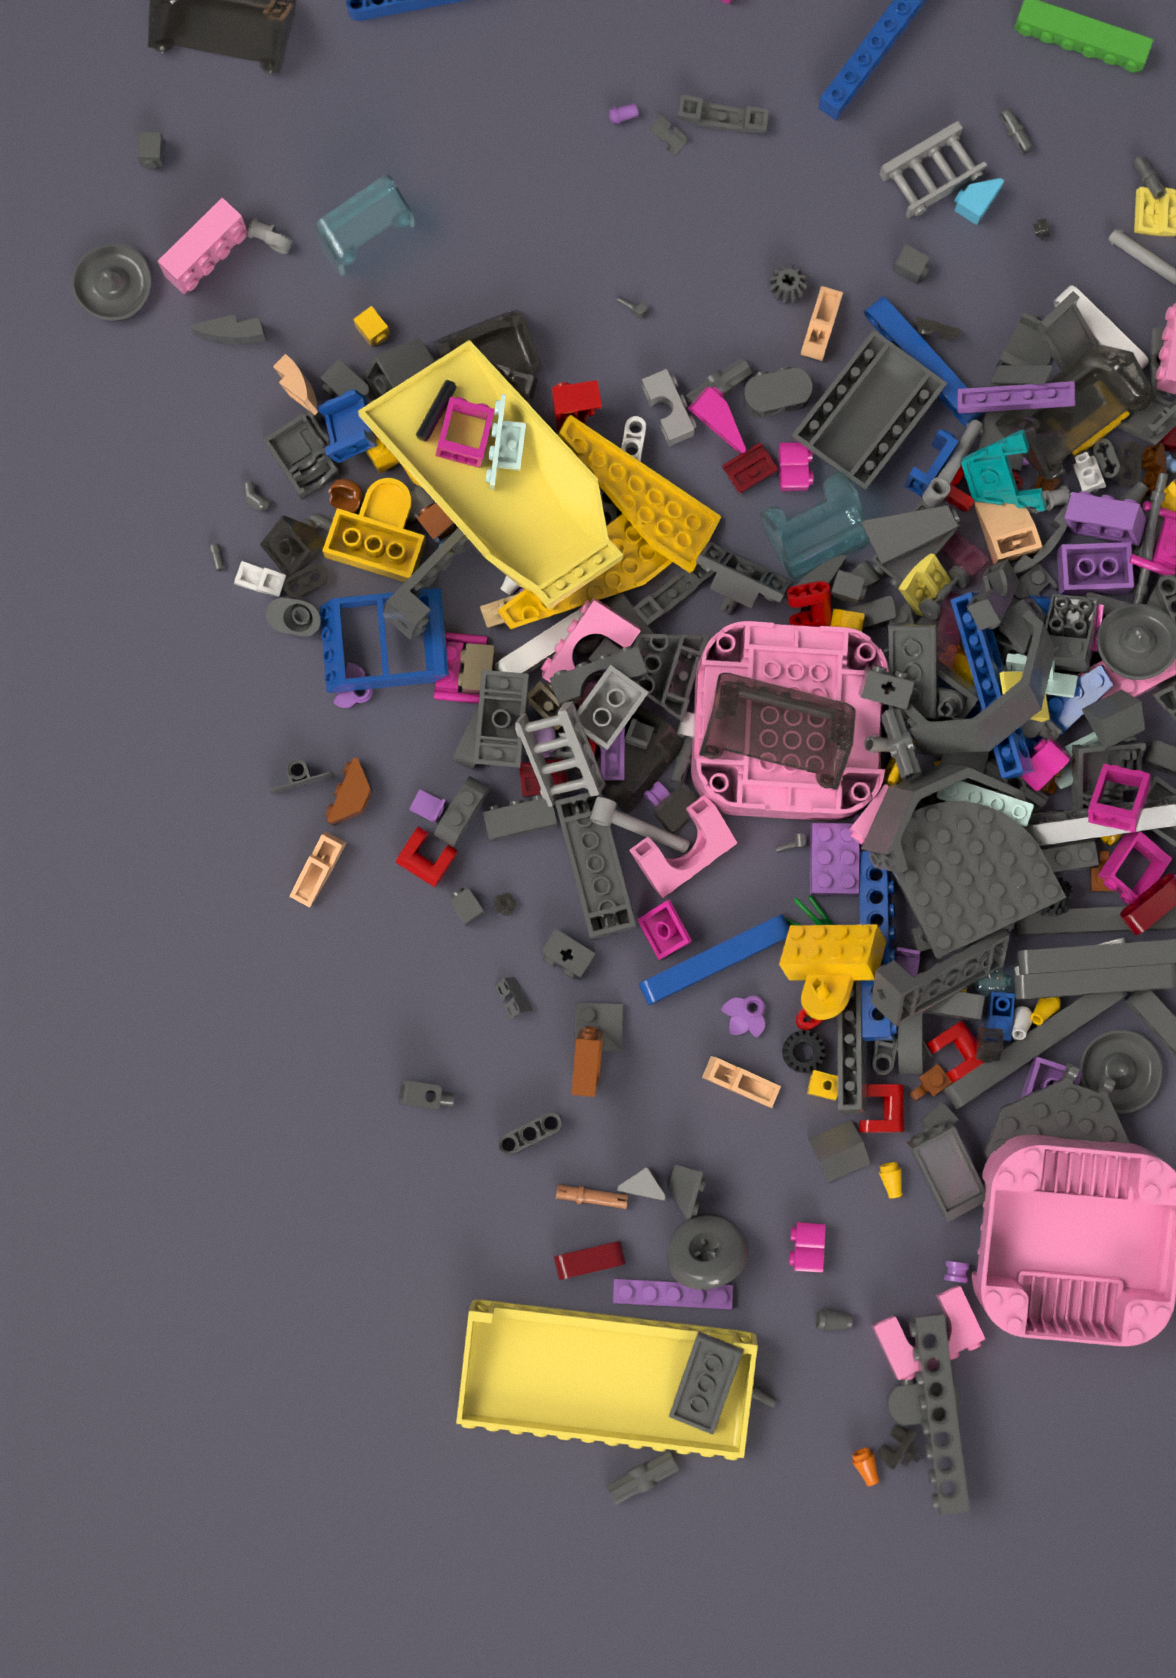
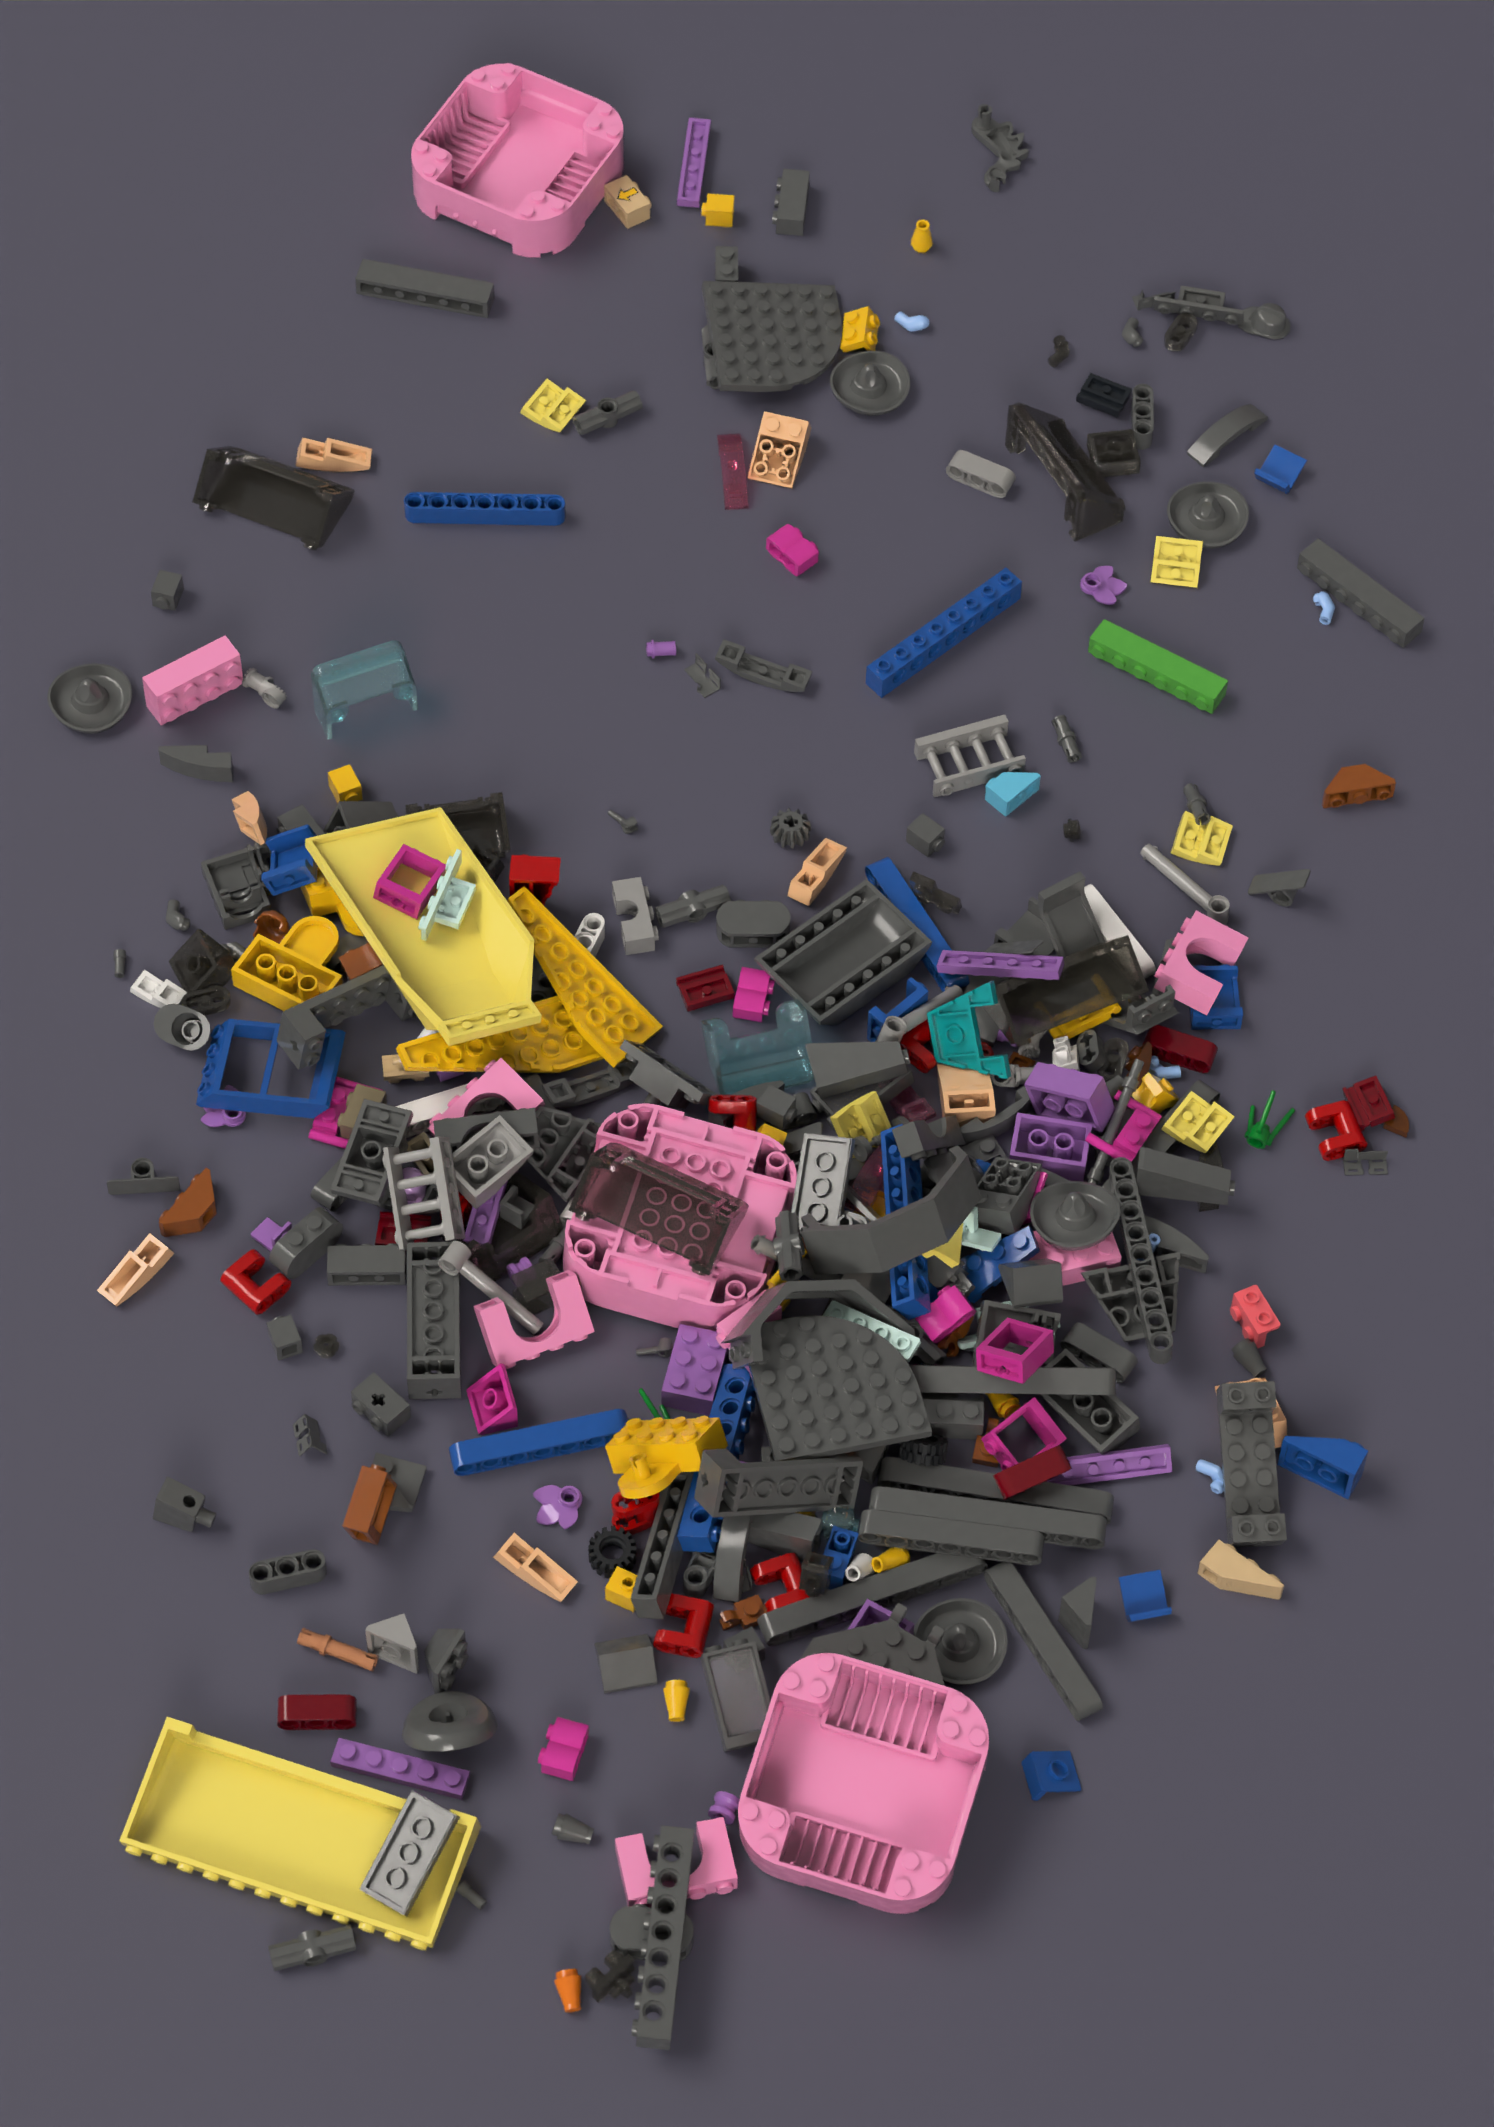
camera: 10 degrees right, 25 degrees down
black axle [416,380,457,442] -> none
dark pink slope [688,387,746,453] -> none
dark grey brick [858,665,914,709] -> none

